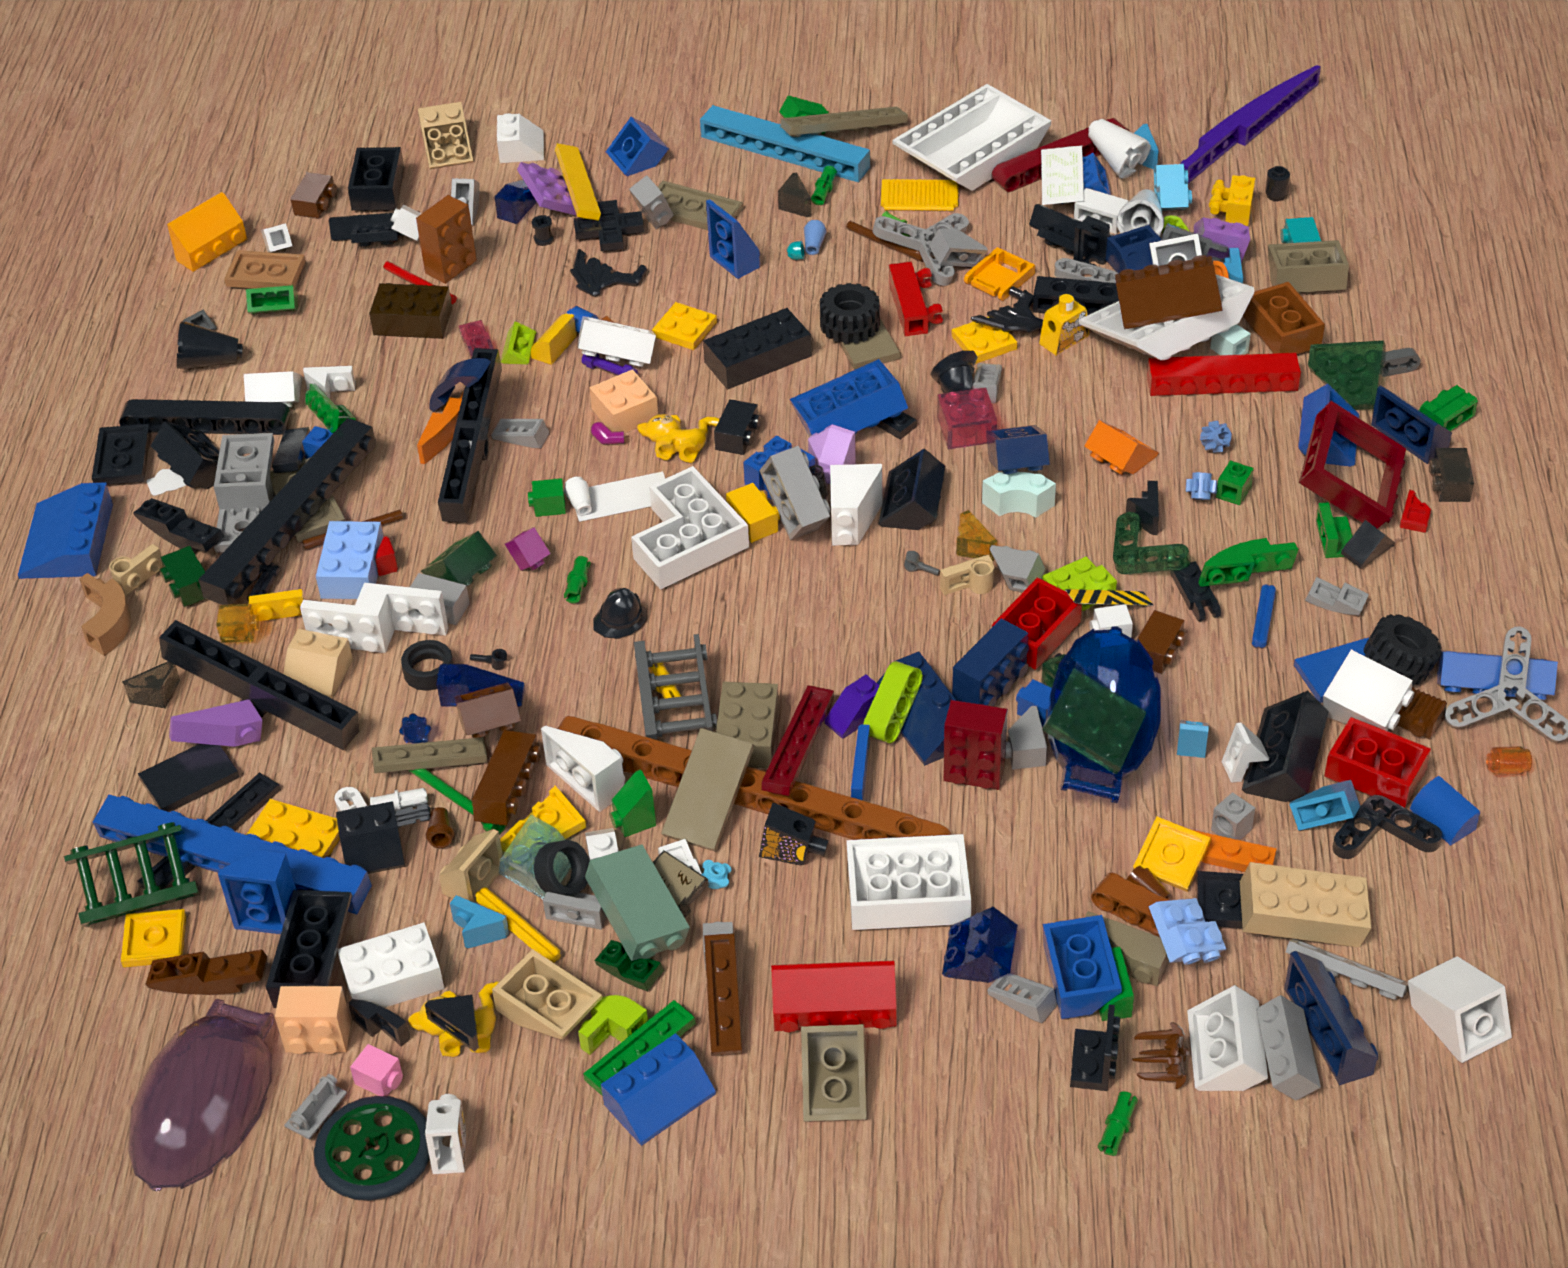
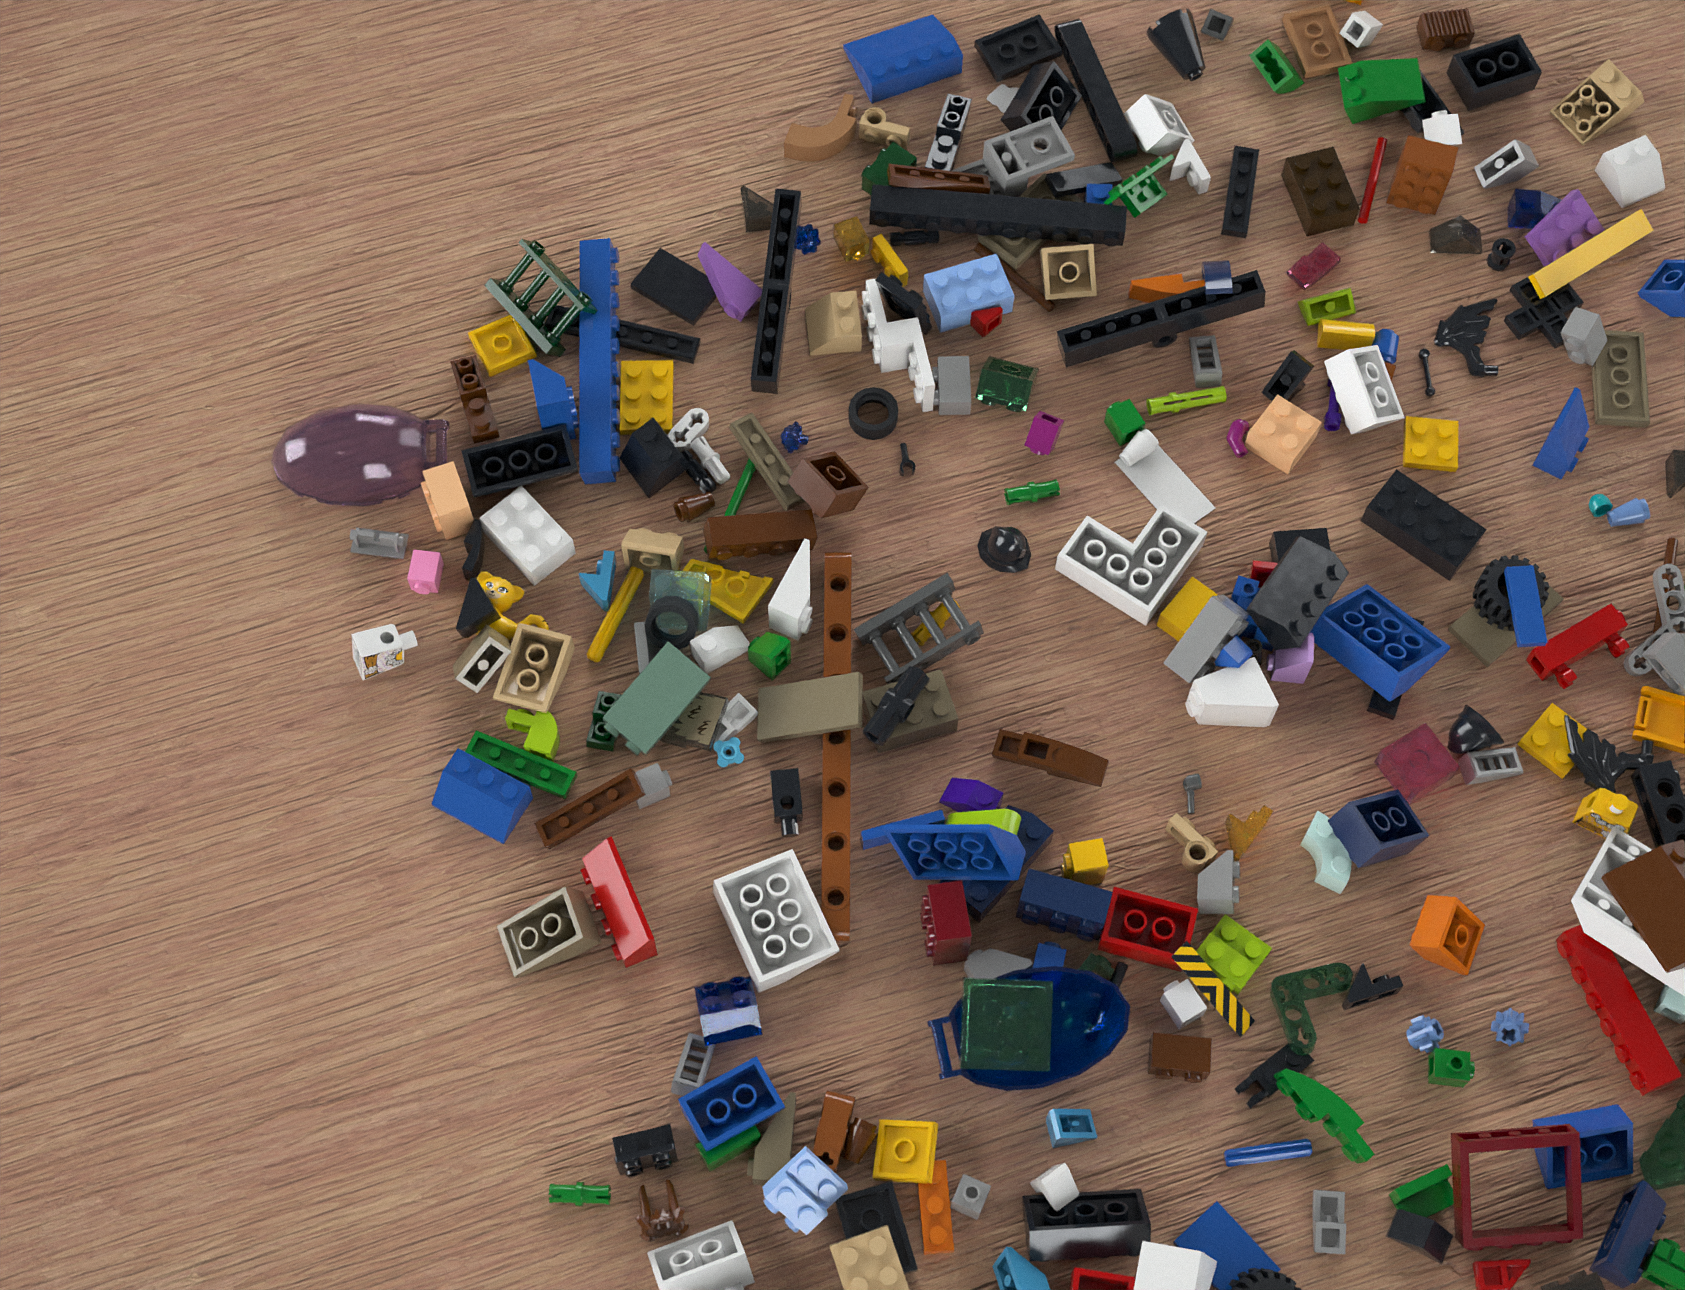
camera: 65 degrees right, 20 degrees up
dark green wedge [314,1096,430,1201] -> none
clear blue slope [437,664,525,707] -> none
yellow animal [637,414,720,463] -> none
dark red plate [761,685,834,796] -> none
black slope [878,448,946,530] -> none
none -> dark tan brick [453,624,512,693]
none -> black piece [863,666,930,746]
none -> black plate [875,272,932,335]
none -> blue slope [883,824,1026,880]
none -> reddish brown plate [887,164,991,194]
none -> reddish brown slope [992,729,1109,787]
none -> tan slope [1040,244,1097,300]
none -> yellow brick [1060,838,1109,885]
none -> lime pin [1146,386,1227,415]
none -> blue slope [1215,635,1253,668]
none -> black plate [1221,146,1259,239]
none -> black slope [1246,536,1349,650]
none -> red tile [1249,561,1278,588]
none -> black slope [1261,350,1314,401]
none -> green slope [1338,58,1425,124]
none -> black hinge [1418,349,1435,397]
none -> clear smoke slope [1429,216,1482,254]
none -> blue tile [1504,565,1548,647]

